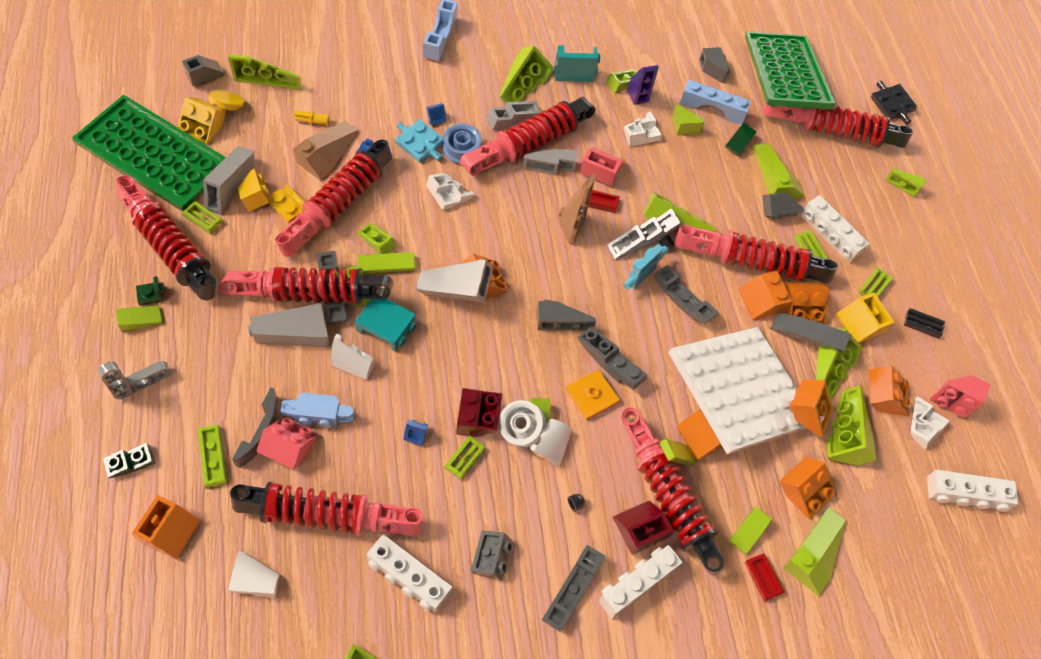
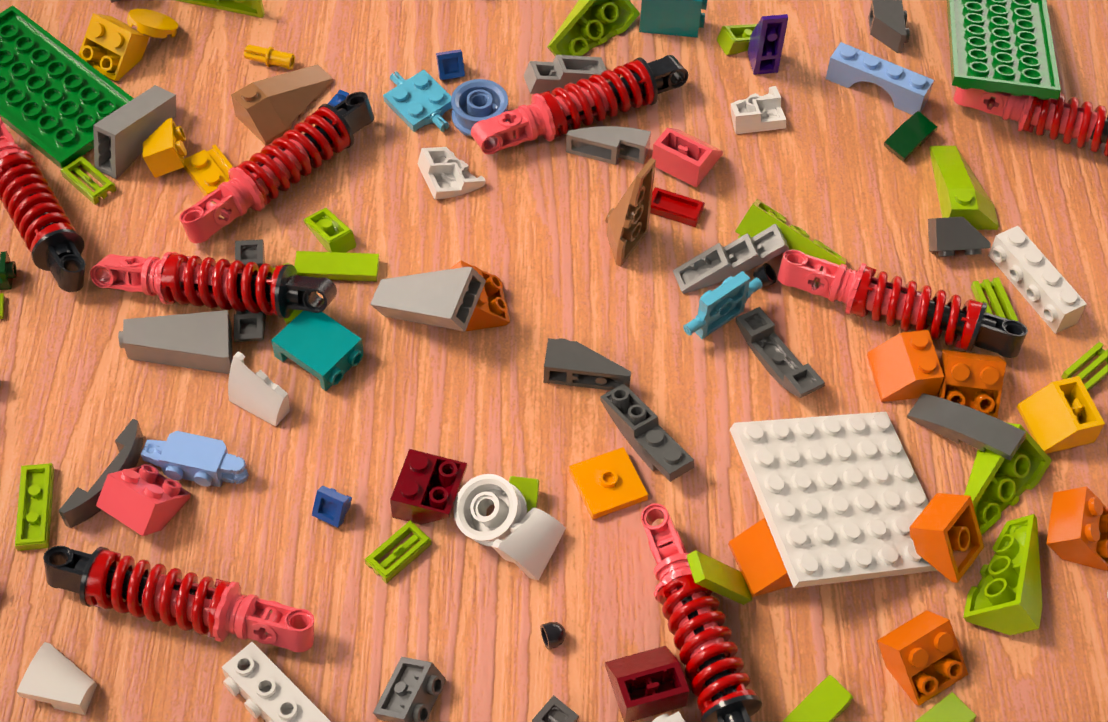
camera: 15 degrees right, 5 degrees down
lime slope [672,104,705,135] -> none

